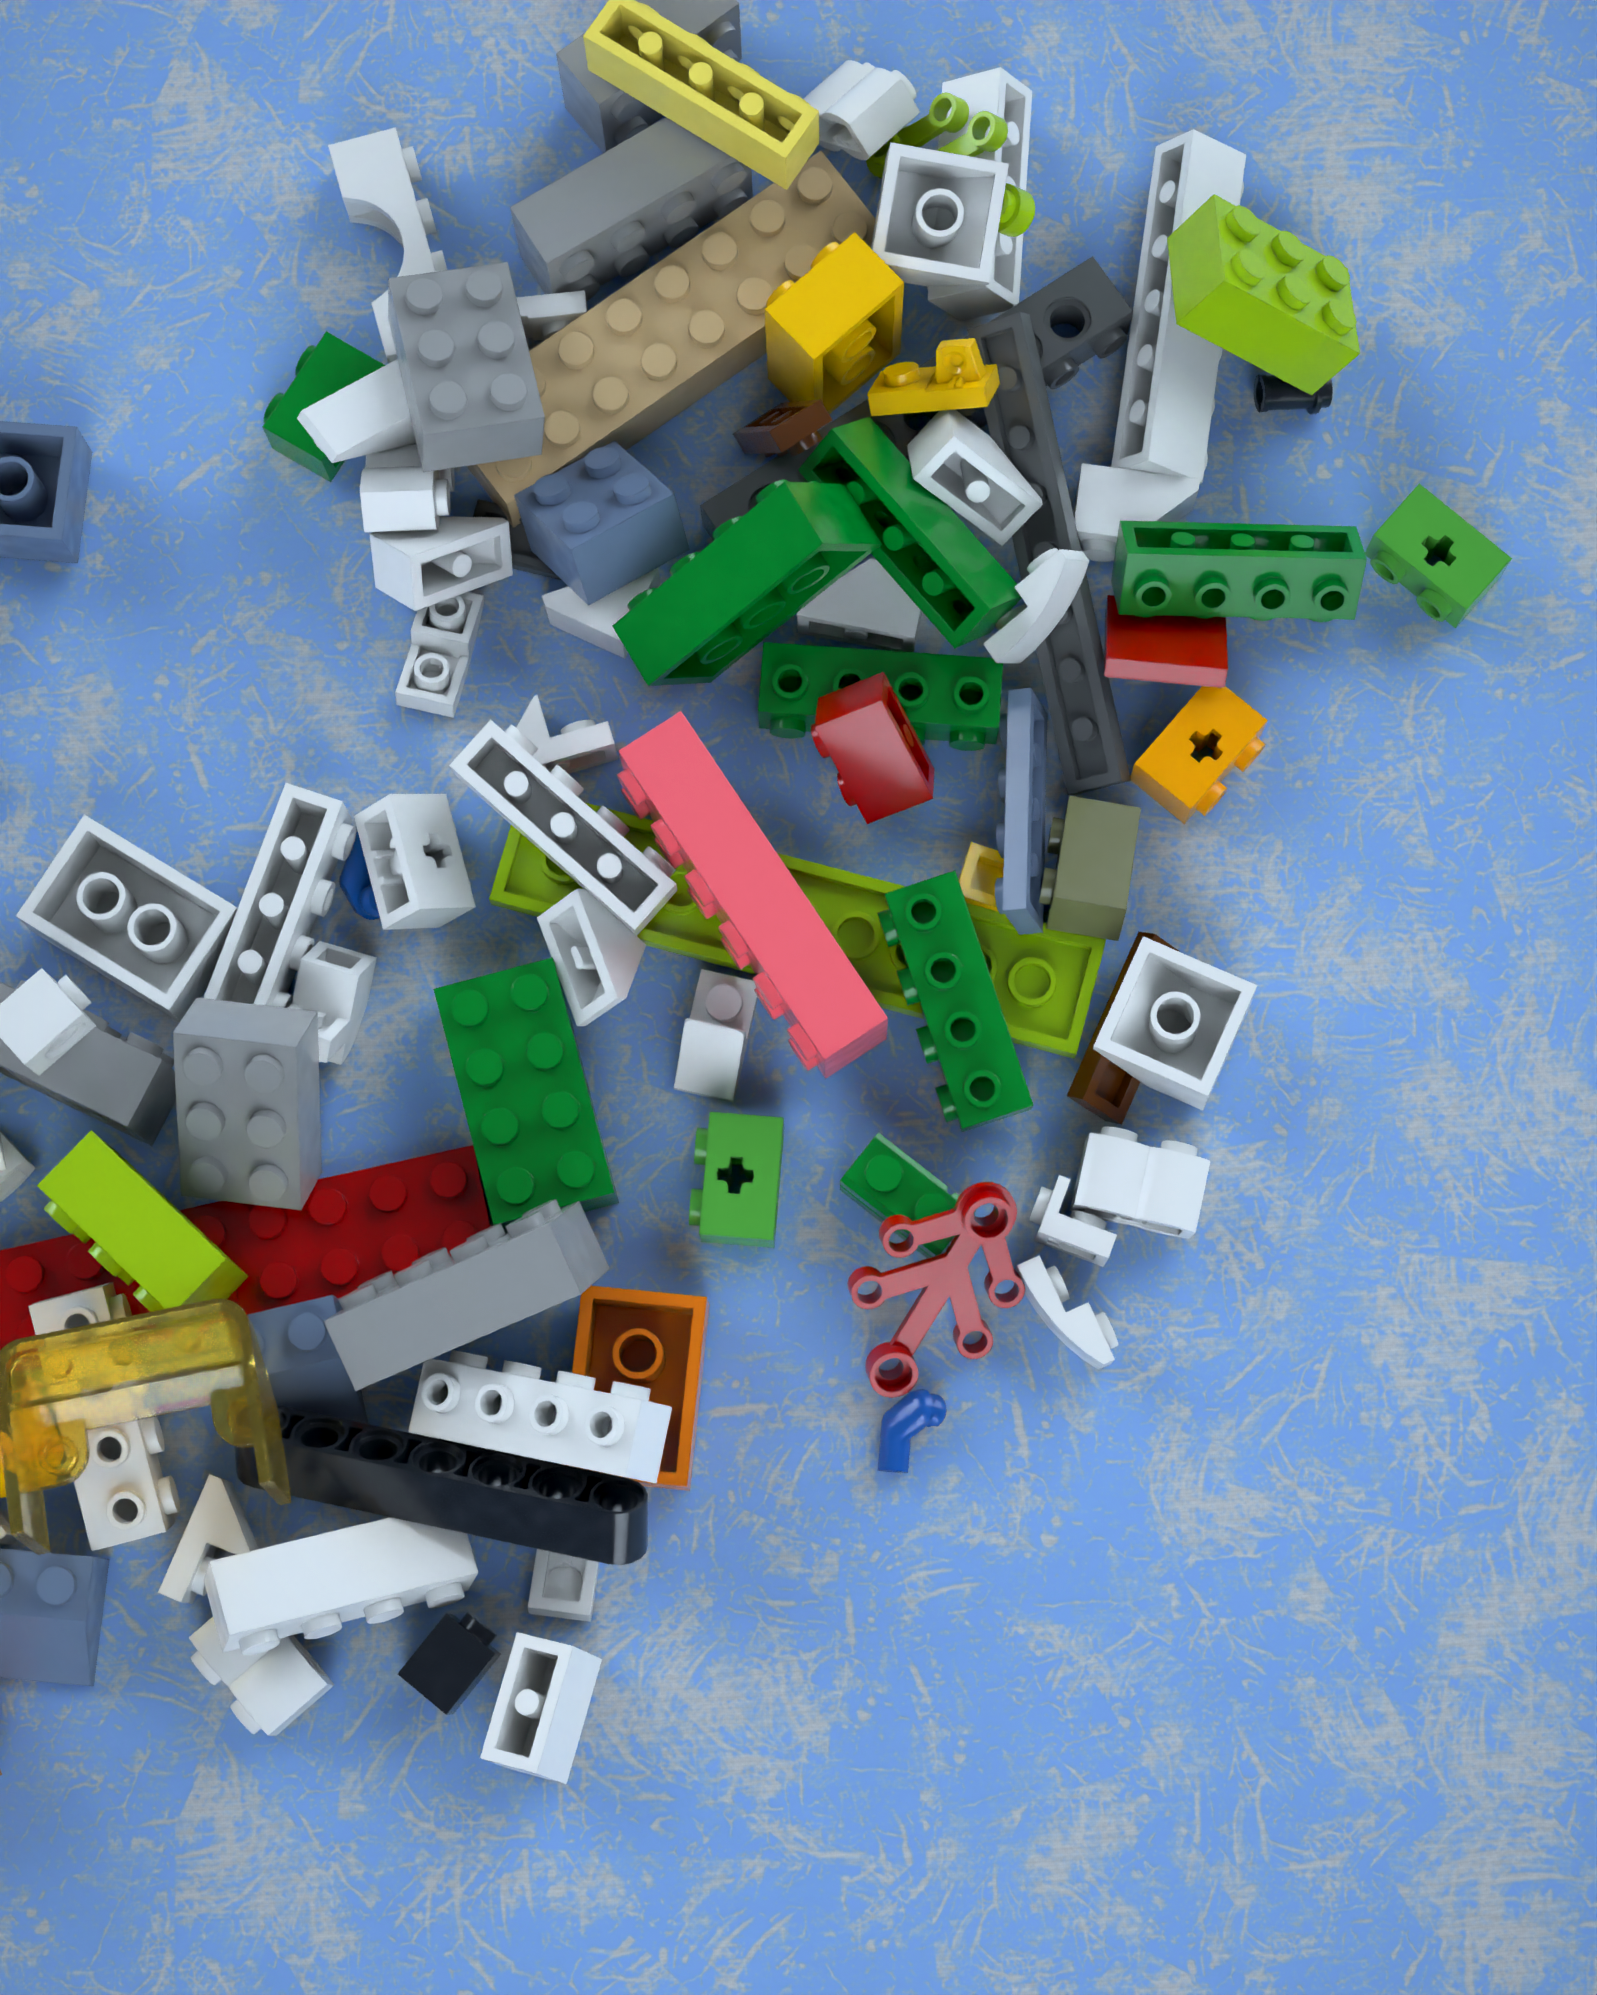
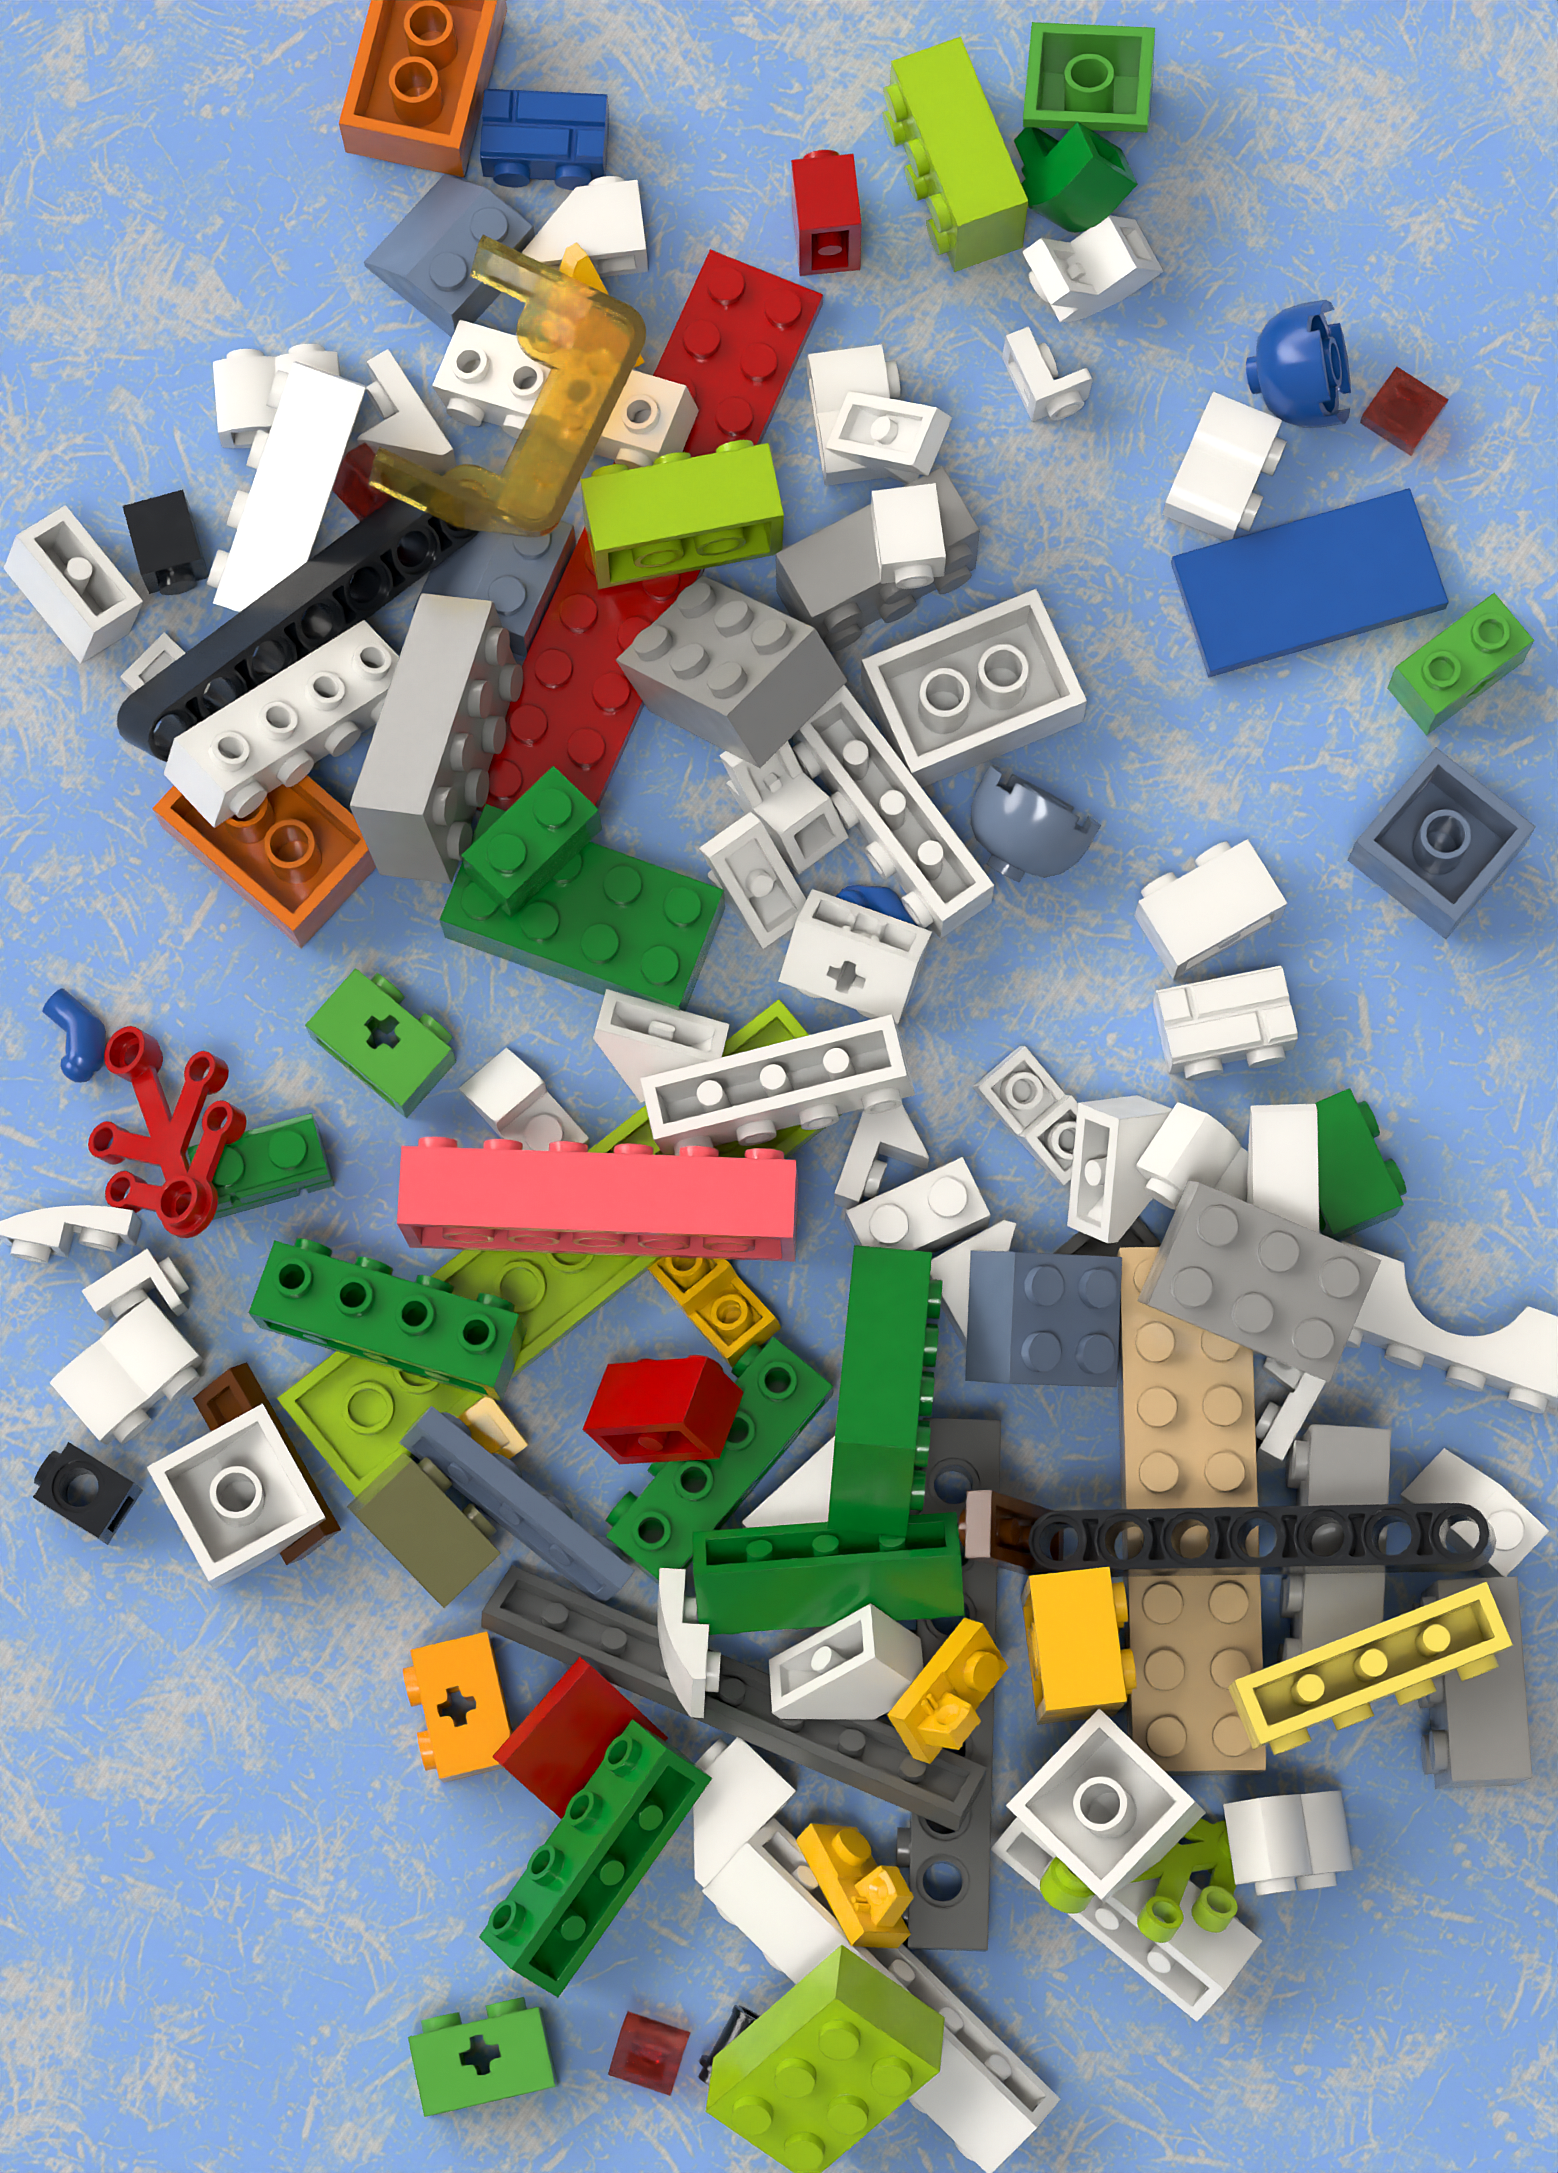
camera: 125 degrees right, 0 degrees up
none -> black brick [33,1442,143,1545]
none -> clear red plate [332,443,405,521]
none -> green brick [461,766,602,918]
none -> clear red plate [608,2011,691,2096]
none -> yellow slope [648,1257,782,1369]
none -> white slope [699,812,806,949]
none -> yellow hinge [796,1823,914,1949]
none -> white brick [845,1157,991,1254]
none -> sand blue cylinder [970,765,1101,882]
none -> black beam [1028,1503,1496,1577]
none -> white brick [1134,839,1287,980]
none -> white brick [1153,966,1298,1081]
none -> white slope [1399,1448,1549,1578]

